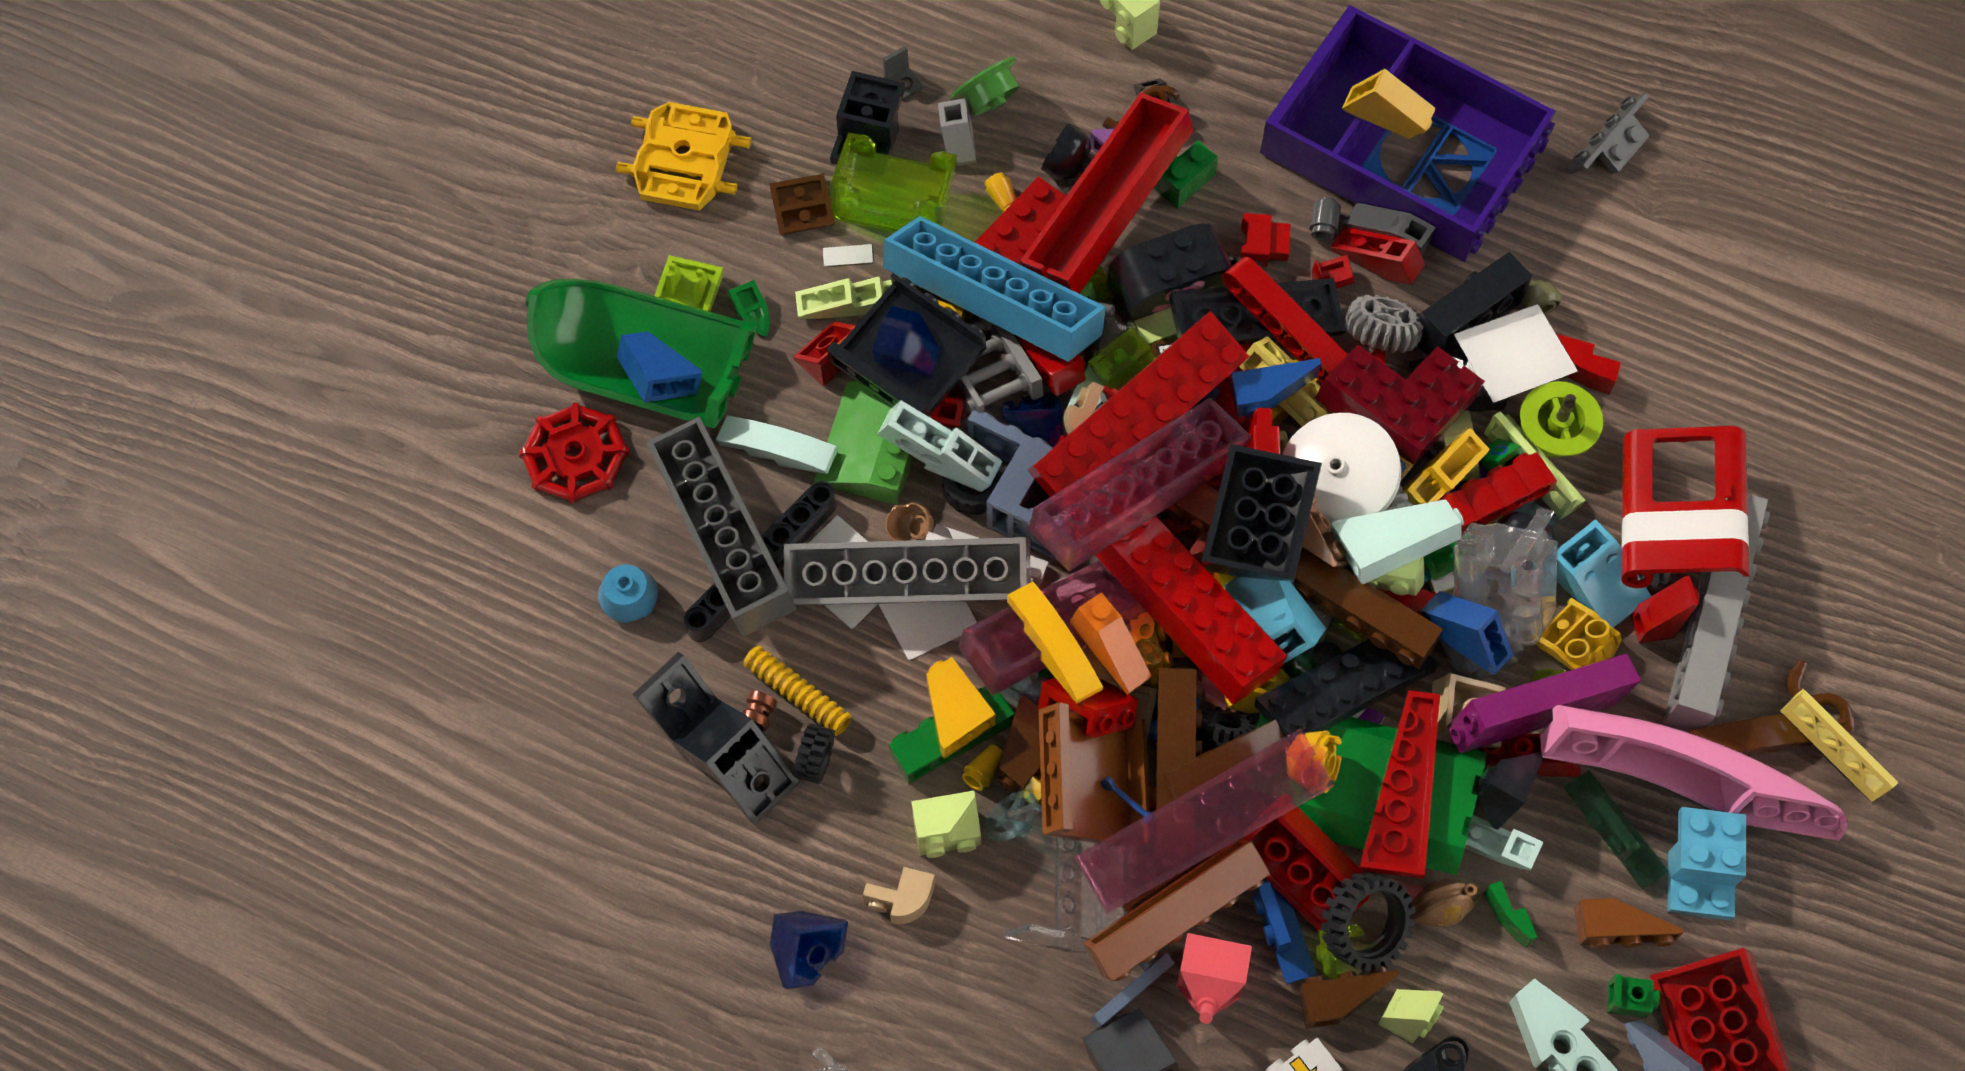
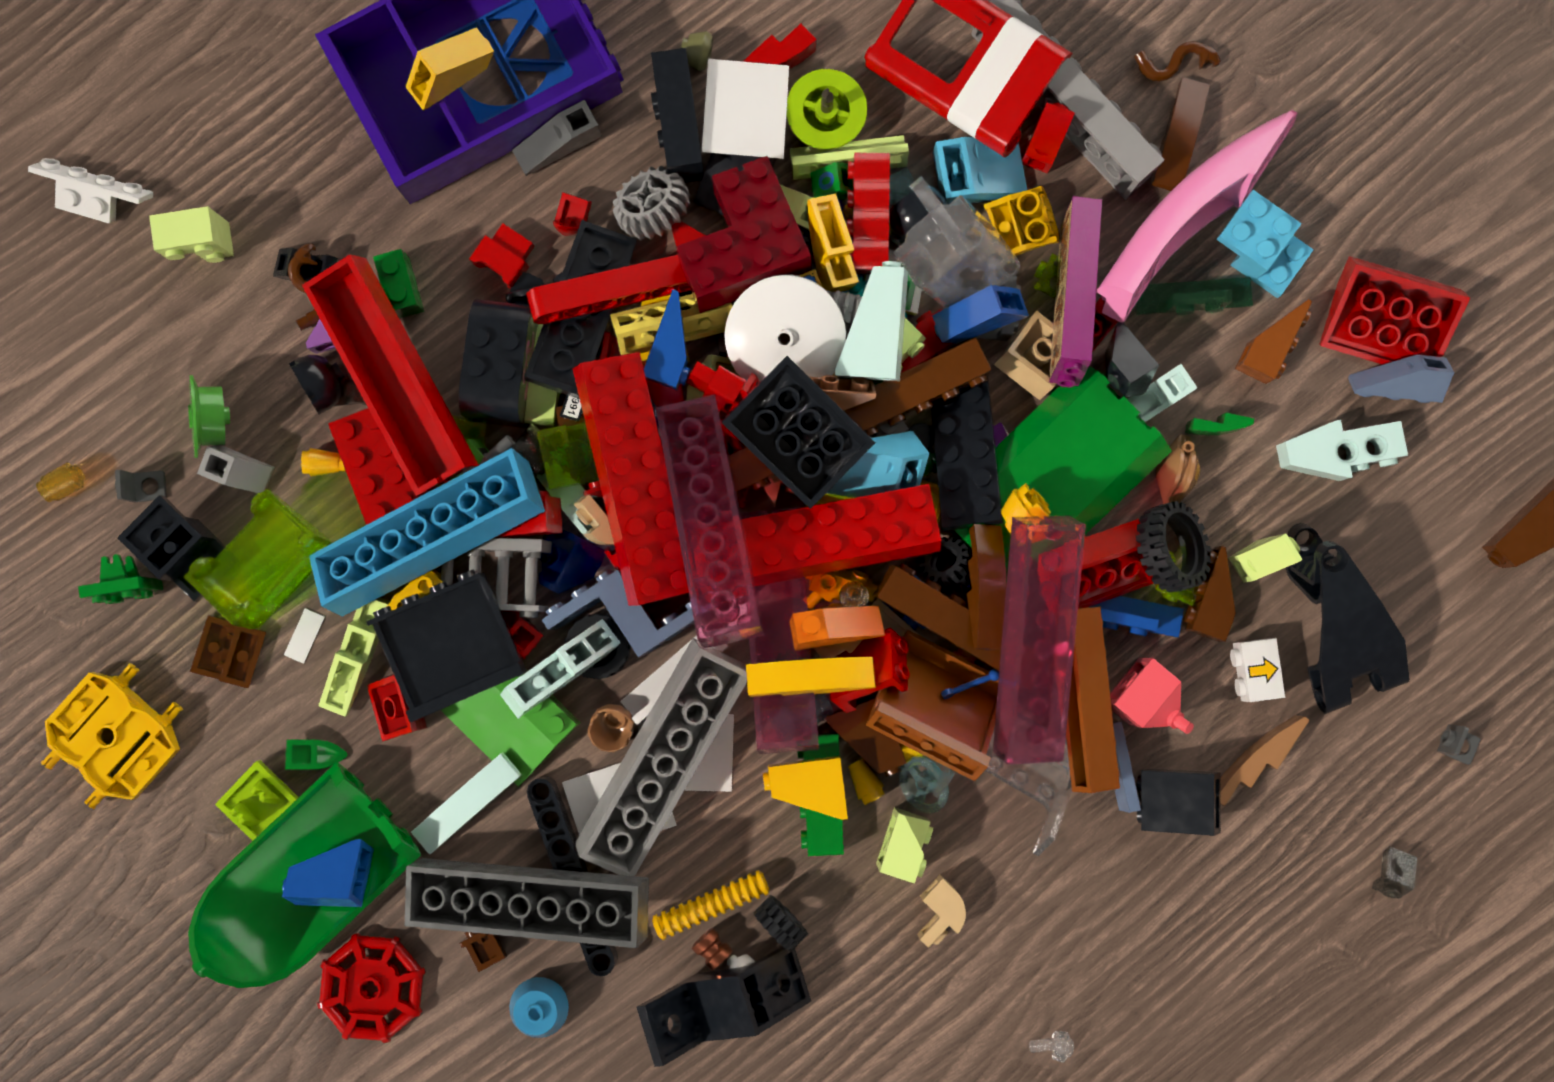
camera: 60 degrees left, 20 degrees up
clear blue slope [770,911,848,989] -> none
clear blue slope [872,306,940,376] -> none
dark grey brick [1309,197,1341,241] -> none
red slope [1331,227,1425,285] -> none
red wing [1359,690,1440,879] -> none
green brick [1607,974,1660,1018] -> none
light yellow fence [1780,689,1898,802] -> none
none -> clear yellow brick [36,462,85,503]
none -> green plate [78,554,163,604]
none -> reddish brown bracket [459,932,507,972]

